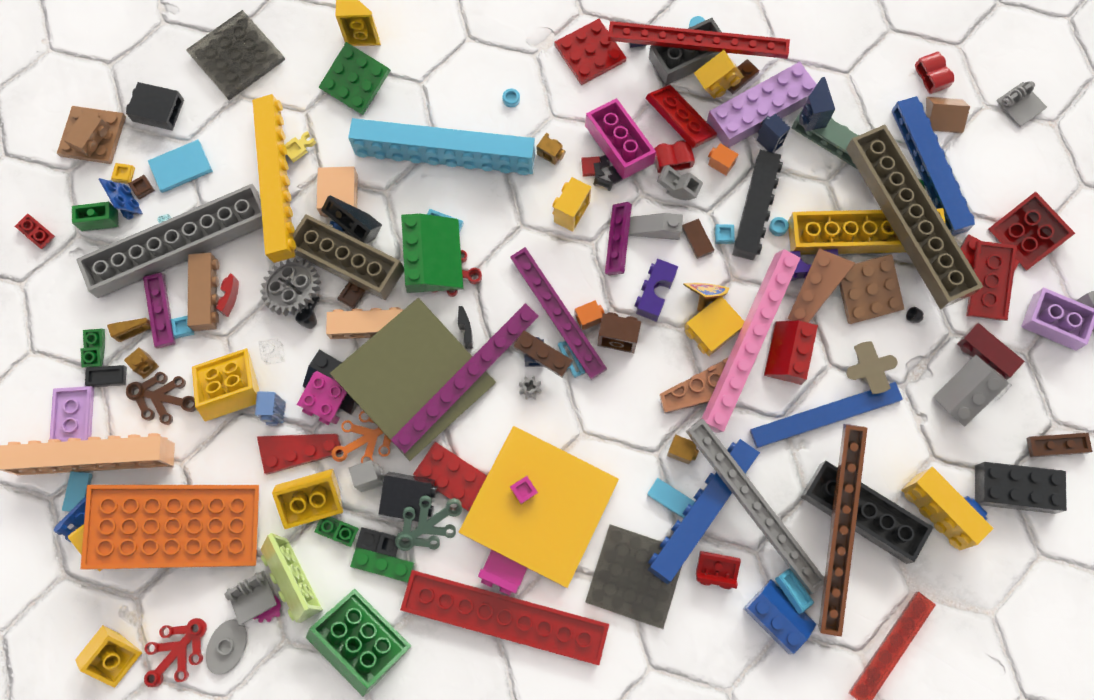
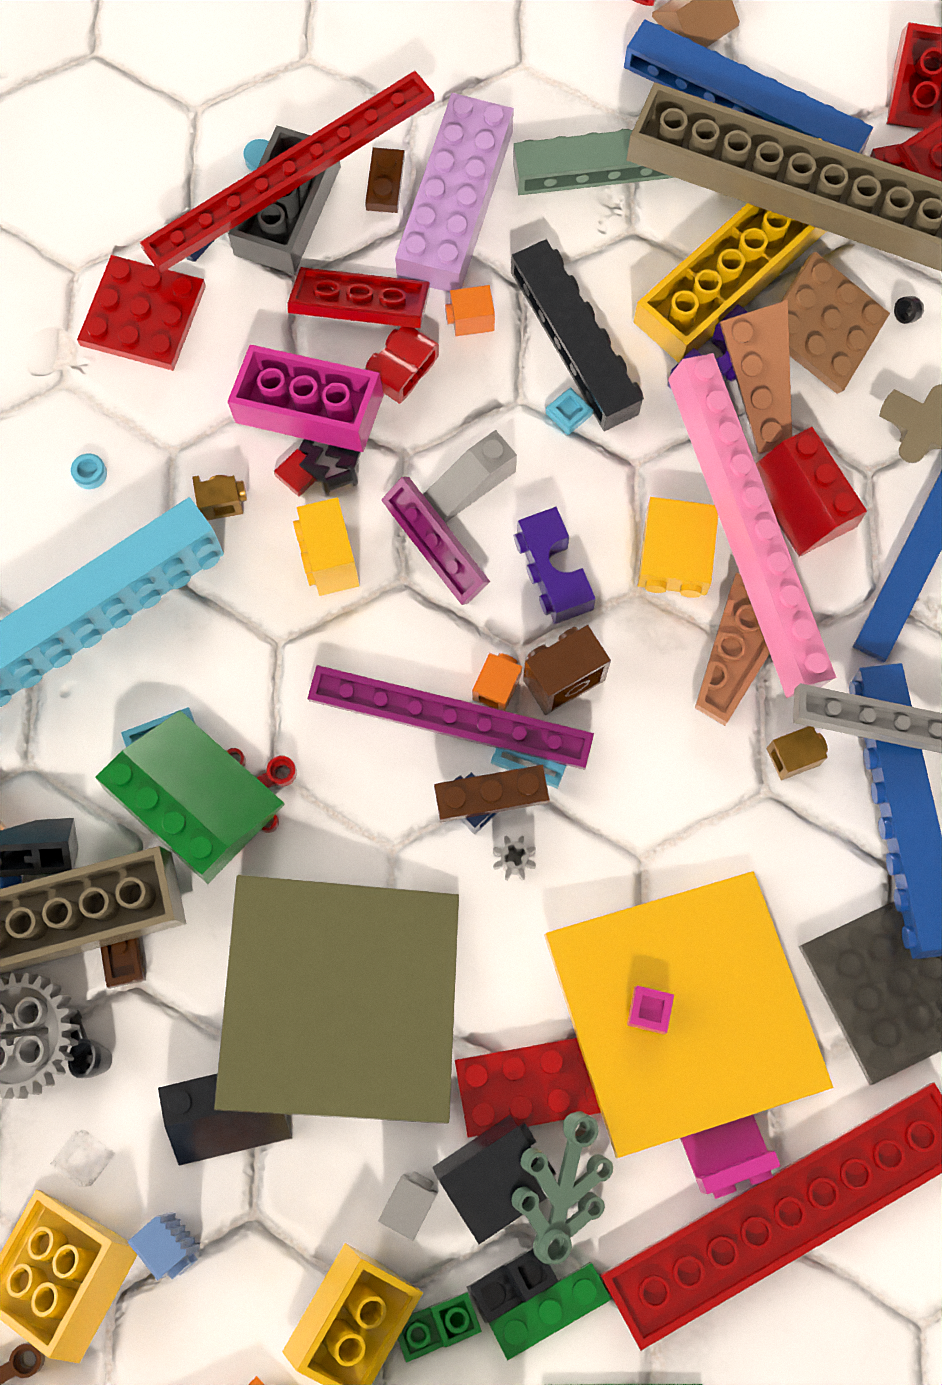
camera: 45 degrees left, 0 degrees up
red wing [257,434,343,475] -> none
dark pink bracket [296,371,347,425] -> none
light nougat brick [326,307,403,339] -> none
orange plant [331,411,391,463] -> none
magenta plate [390,303,539,454] -> none
black slope [458,306,473,348] -> none
medium azure tile [647,478,695,518] -> none
light grey brick [657,165,703,200] -> none
reddish brown tile [682,218,714,259] -> none
shield [683,283,729,312] -> none
yellow brick [694,50,744,99] -> none
dark blue brick [756,114,790,153] -> none
medium azure tile [769,217,789,236] -> none
dark blue slope [799,77,835,131] -> none

